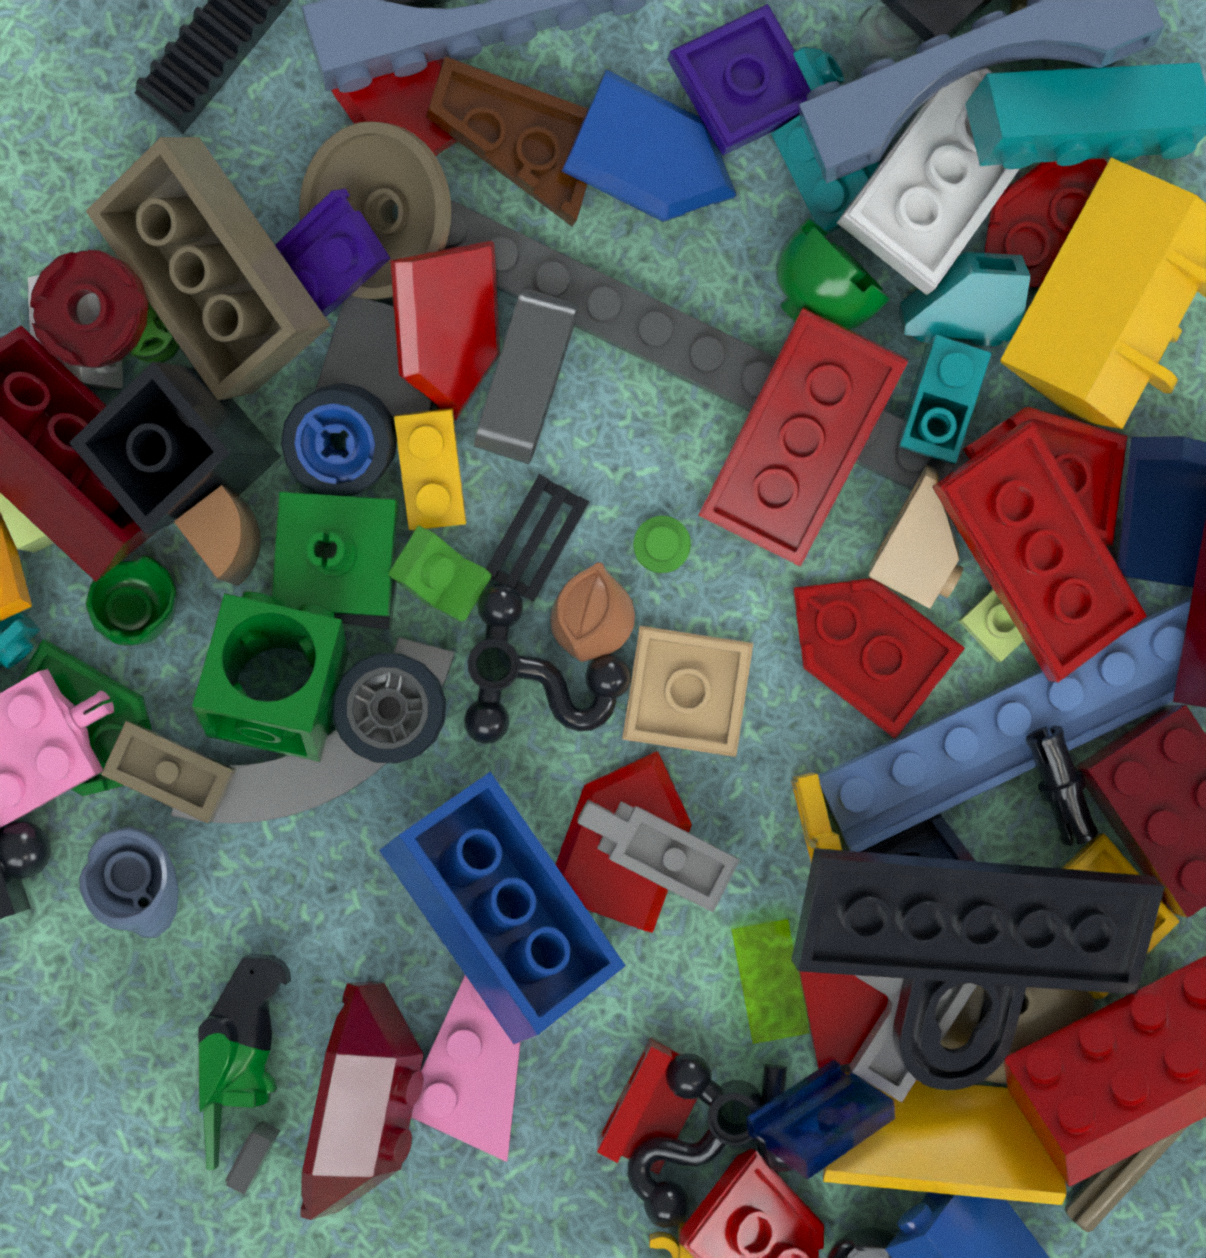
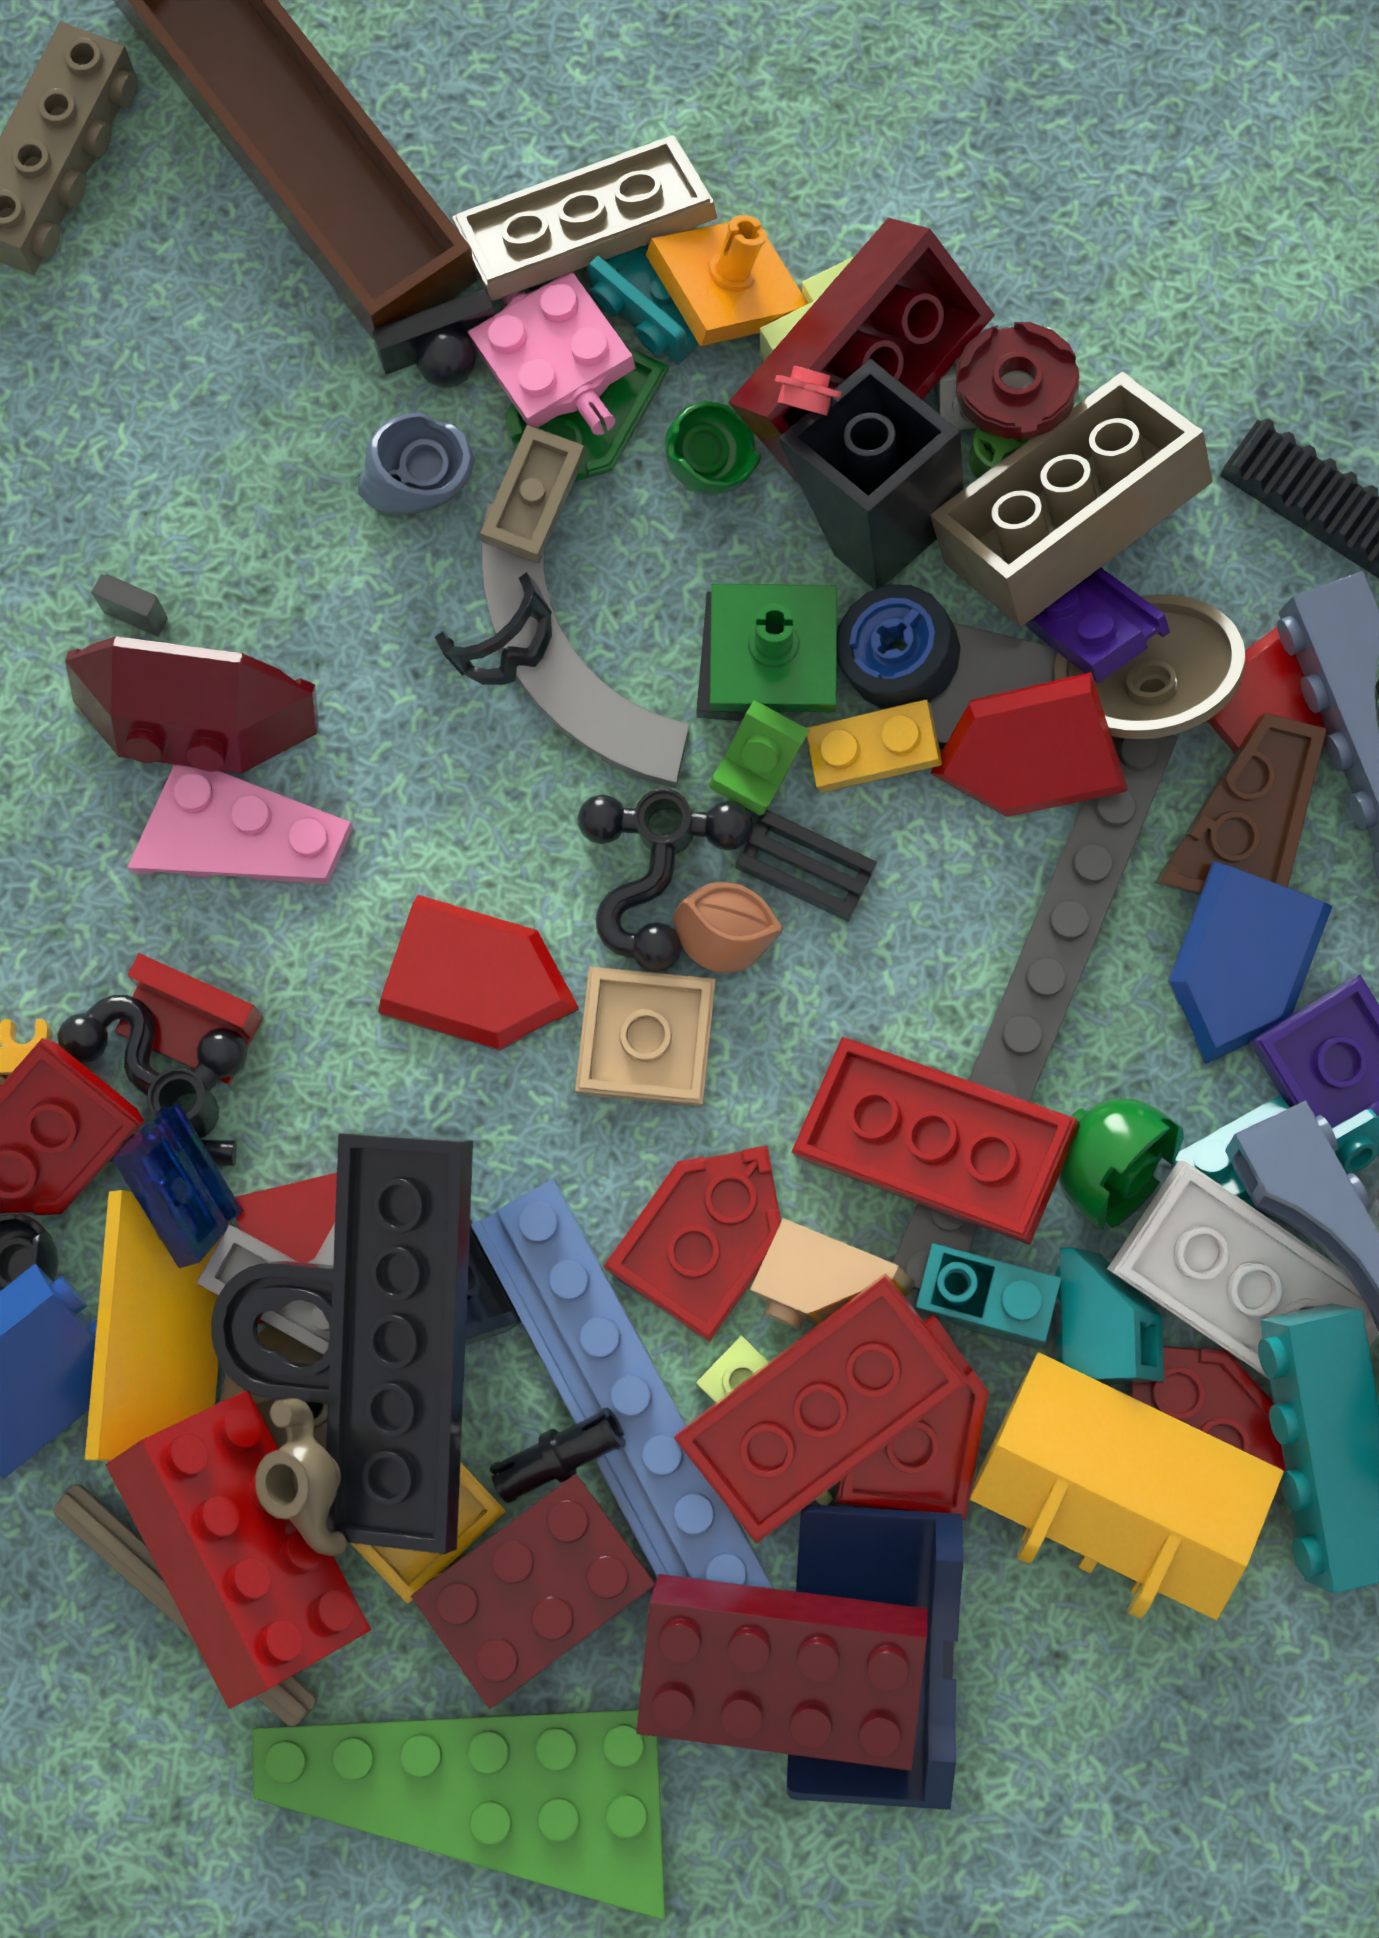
camera: 90 degrees right, 10 degrees down
medium nougat brick [174,485,261,586] -> none
green brick [192,591,349,762] -> none
animal [198,953,291,1170] -> none
wheel [332,653,446,763] -> none
blue brick [379,772,626,1044] -> none
dark grey beam [474,287,579,465] -> none
light grey hinge [577,800,740,912] -> none
bright green plate [633,516,691,573] -> none
clear neon green tile [730,917,810,1044] -> none
yellow tile [791,772,842,863] -> none
none -> dark tan piece [255,1398,346,1556]
none -> black helmet [435,572,552,685]
none -> coral plate [775,366,842,416]

